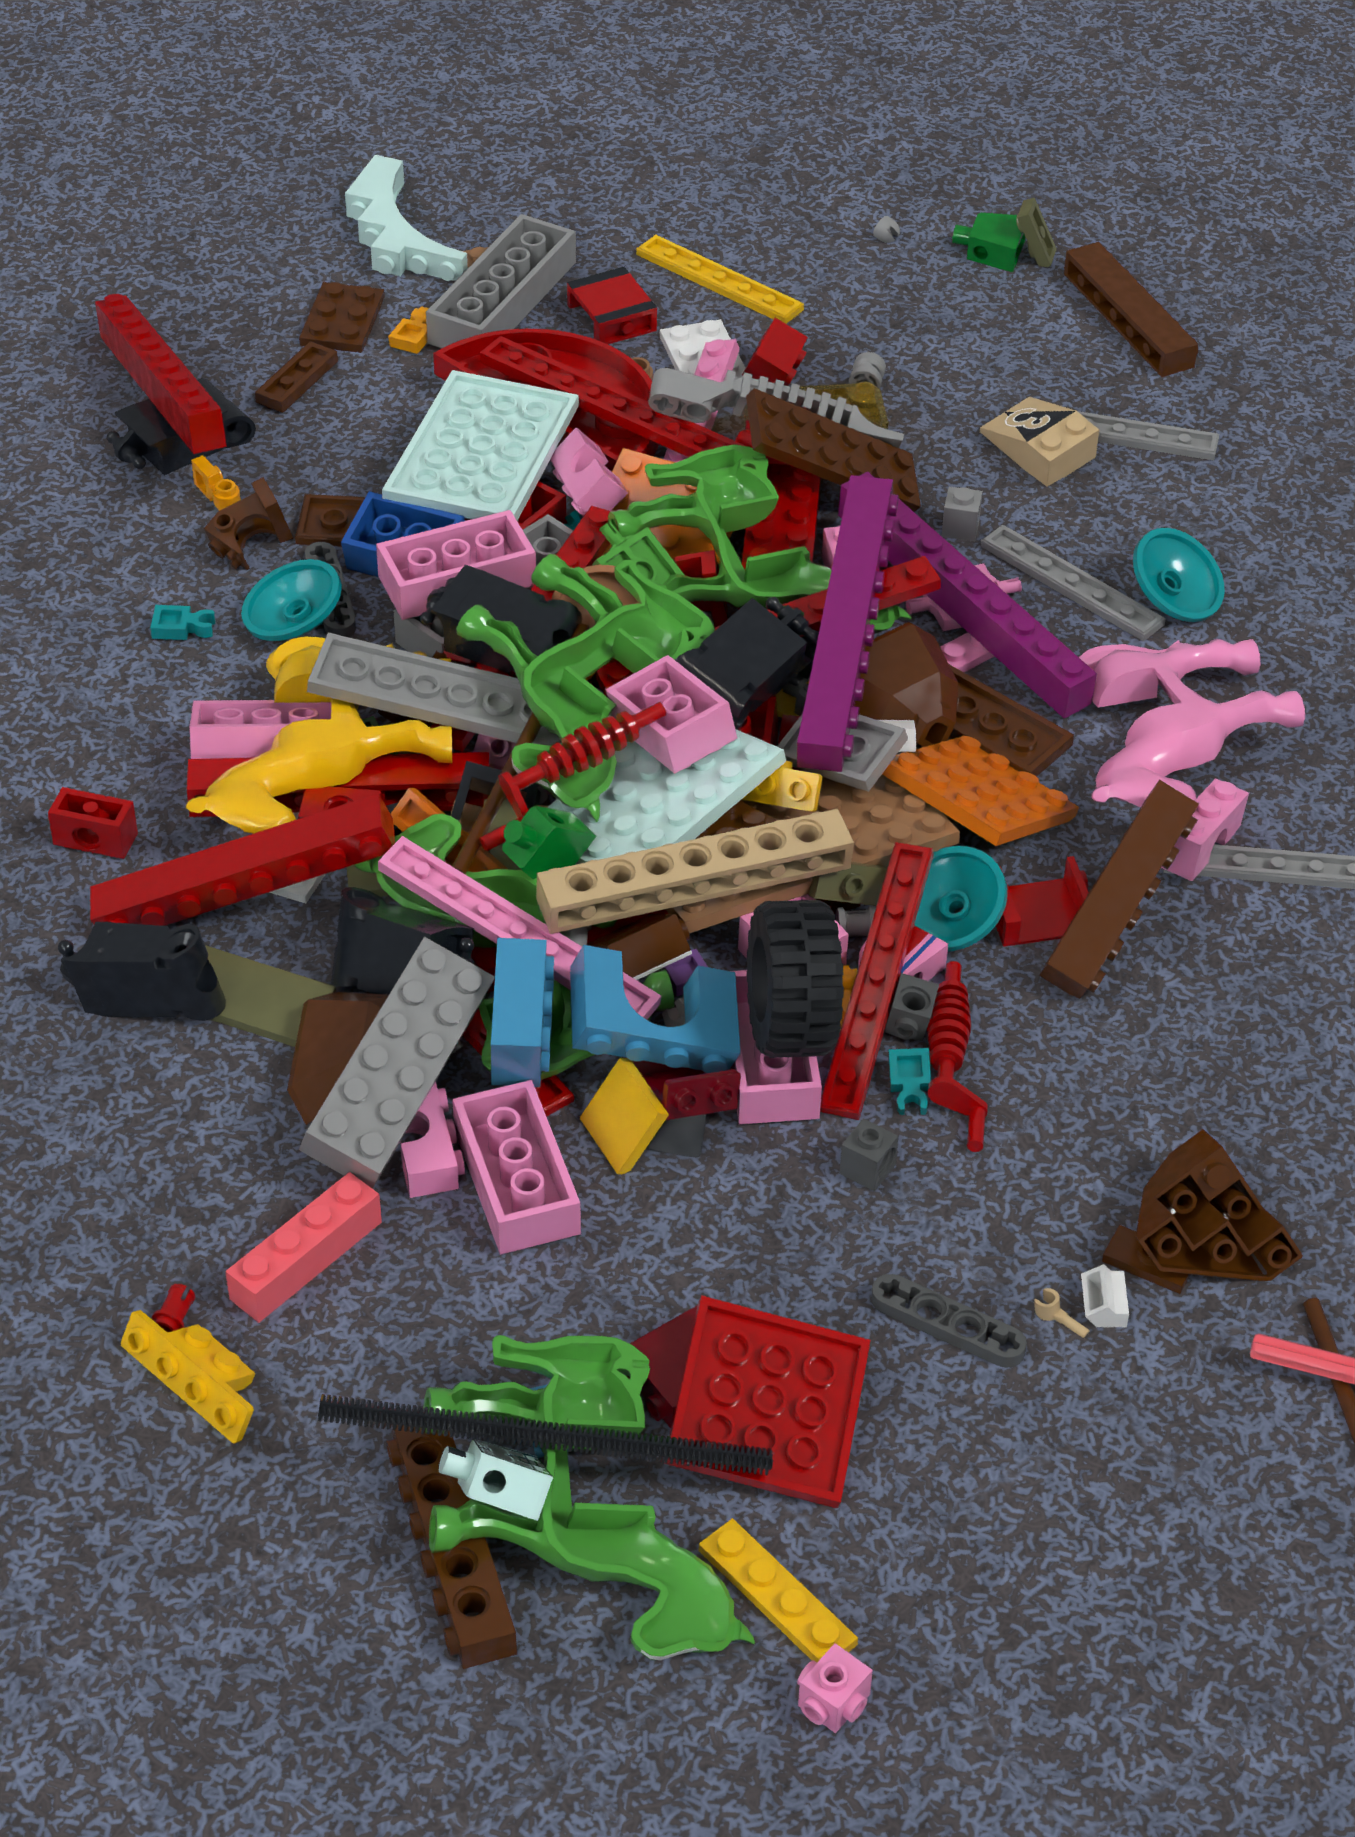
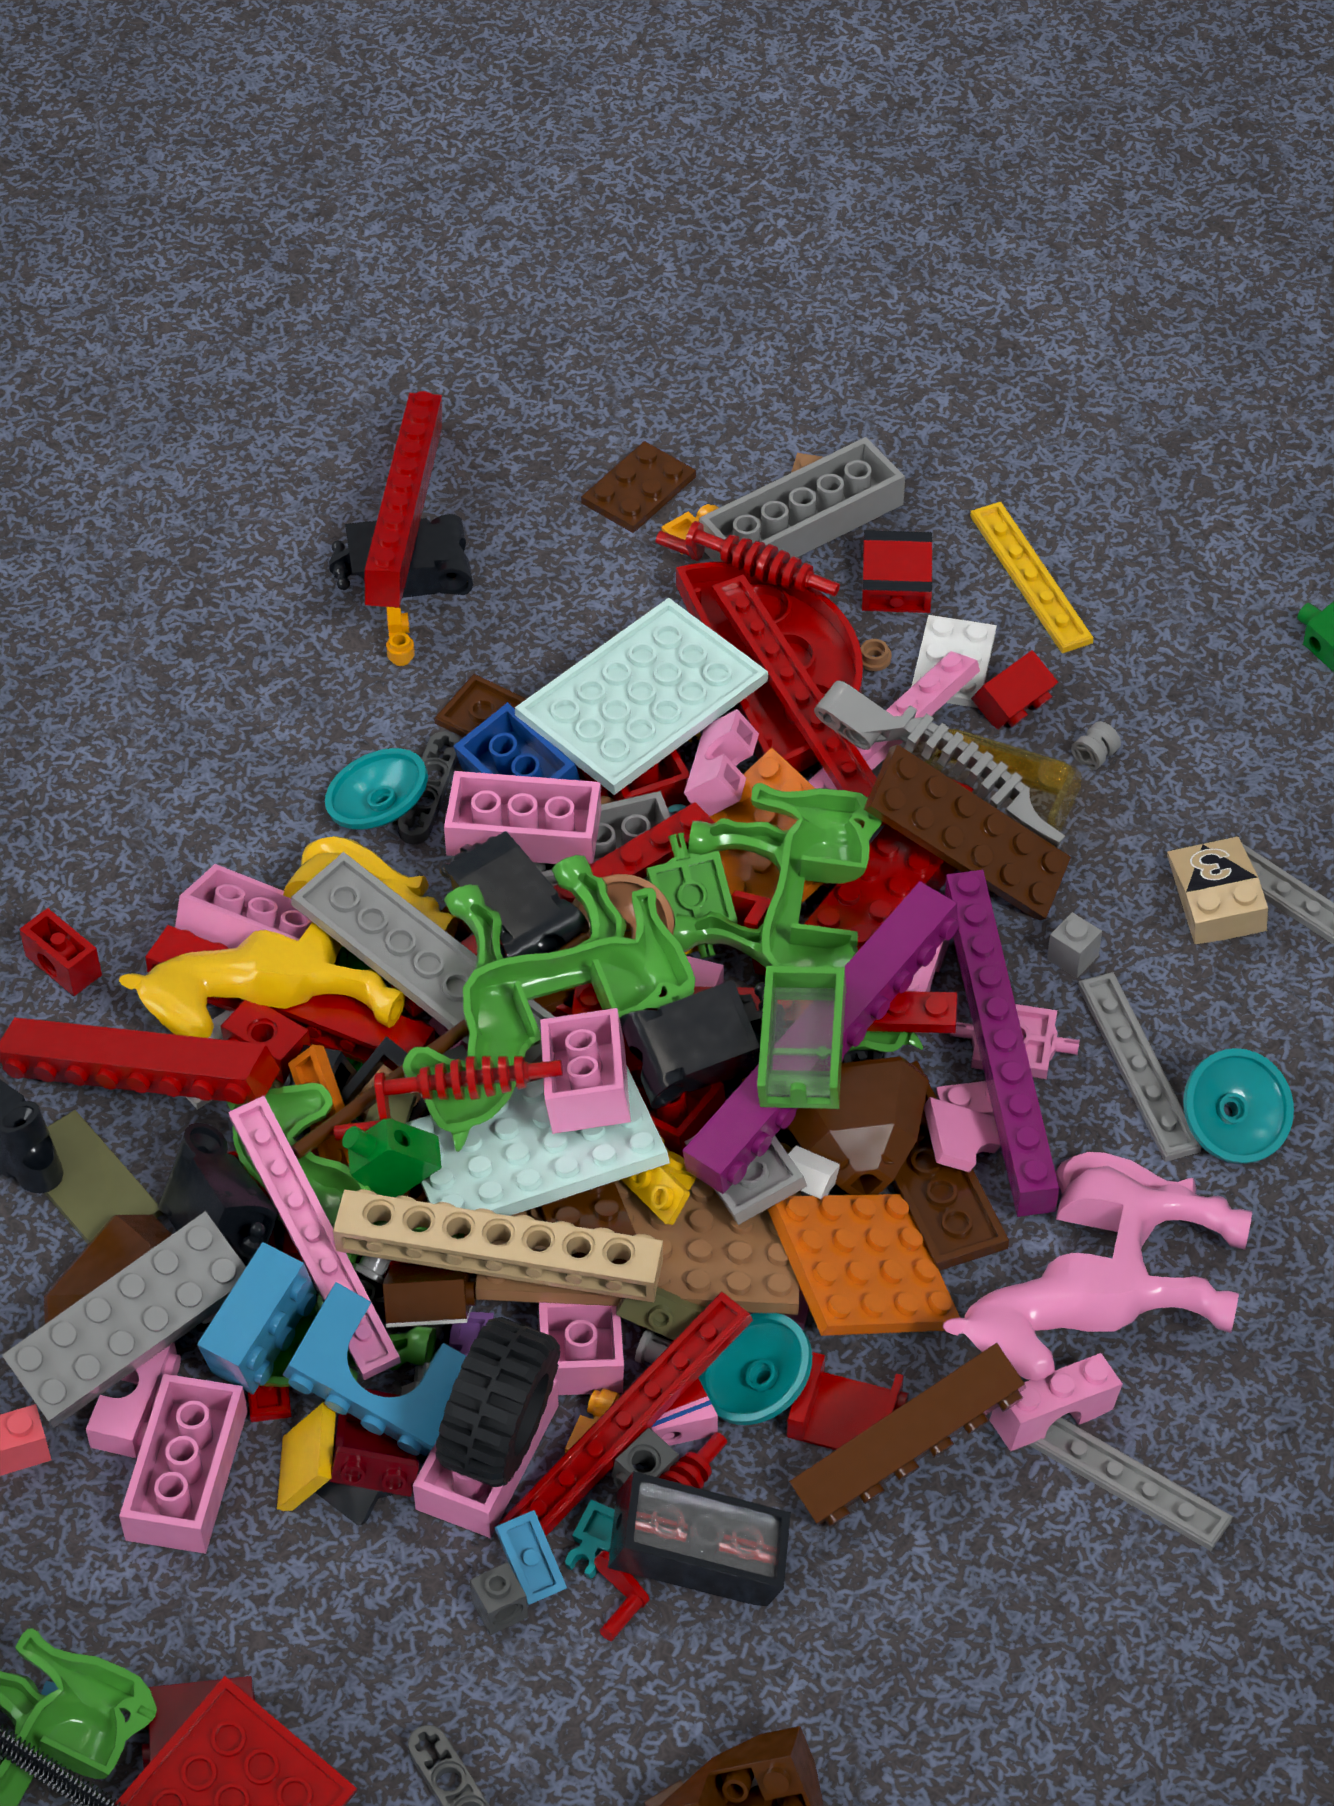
camera: 30 degrees right, 5 degrees up
teal plate [150,605,216,640] -> none
reddish brown tile [204,477,294,570] -> none
reddish brown plate [255,341,338,413] -> none
light aqua arch [345,155,468,281] -> none
light grey hinge [873,216,900,243] -> none
none -> dark azure plate [494,1510,567,1606]
none -> brick [608,1471,791,1606]
none -> red piece [655,521,840,597]
none -> door [757,964,847,1109]
none -> bright pink tile [924,1097,1001,1172]

